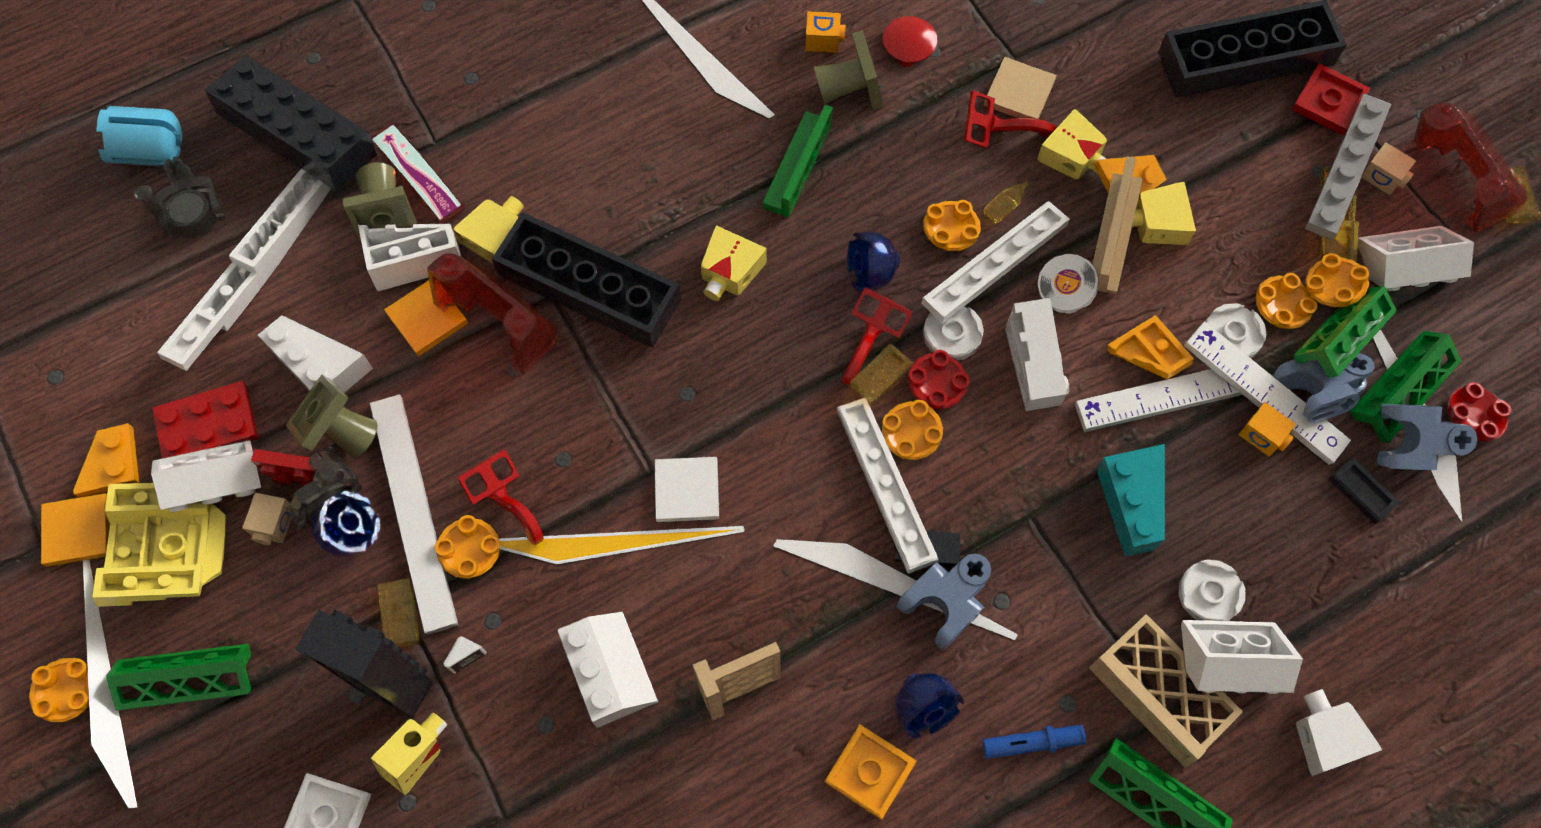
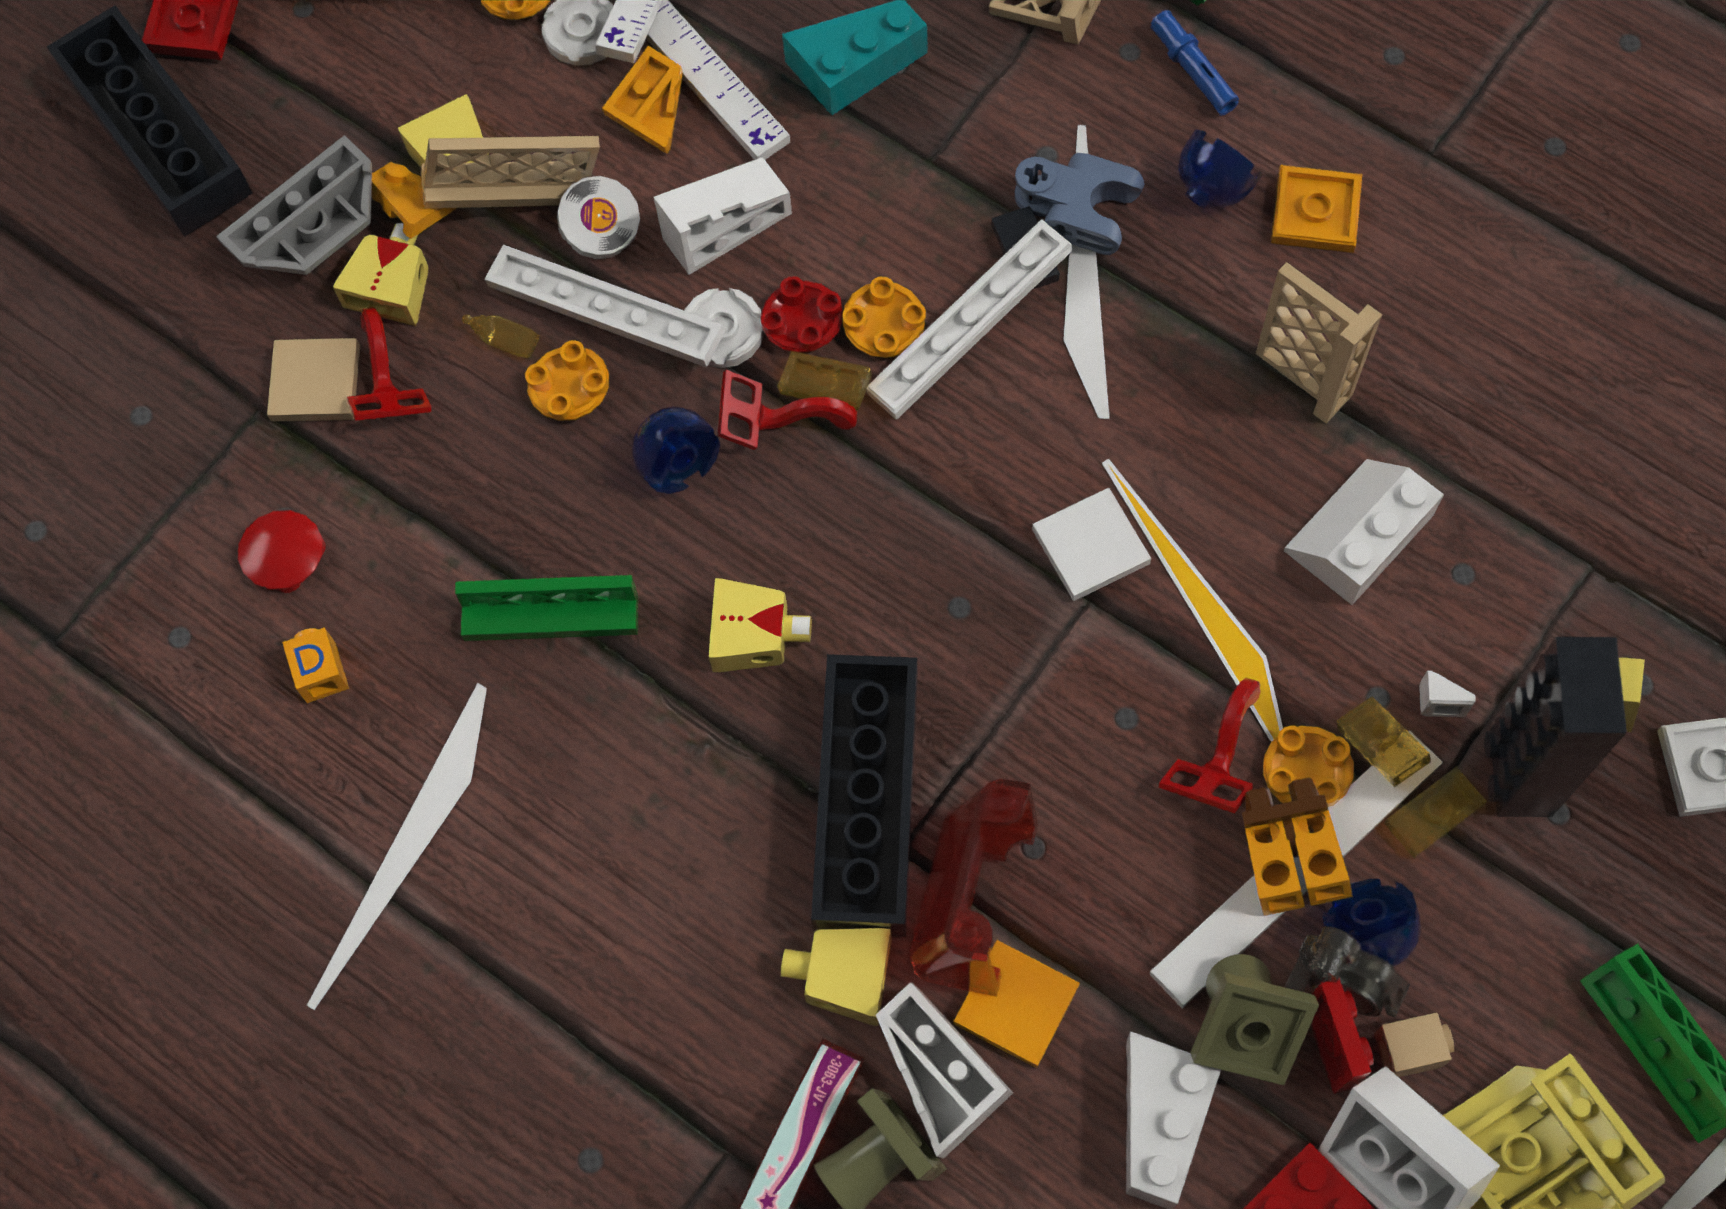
camera: 110 degrees left, 0 degrees up
olive plant [813,30,883,110] -> none
none -> light grey wedge [216,135,372,275]
none -> light orange hips [1242,777,1352,916]
none -> clear yellow plate [1336,696,1431,787]

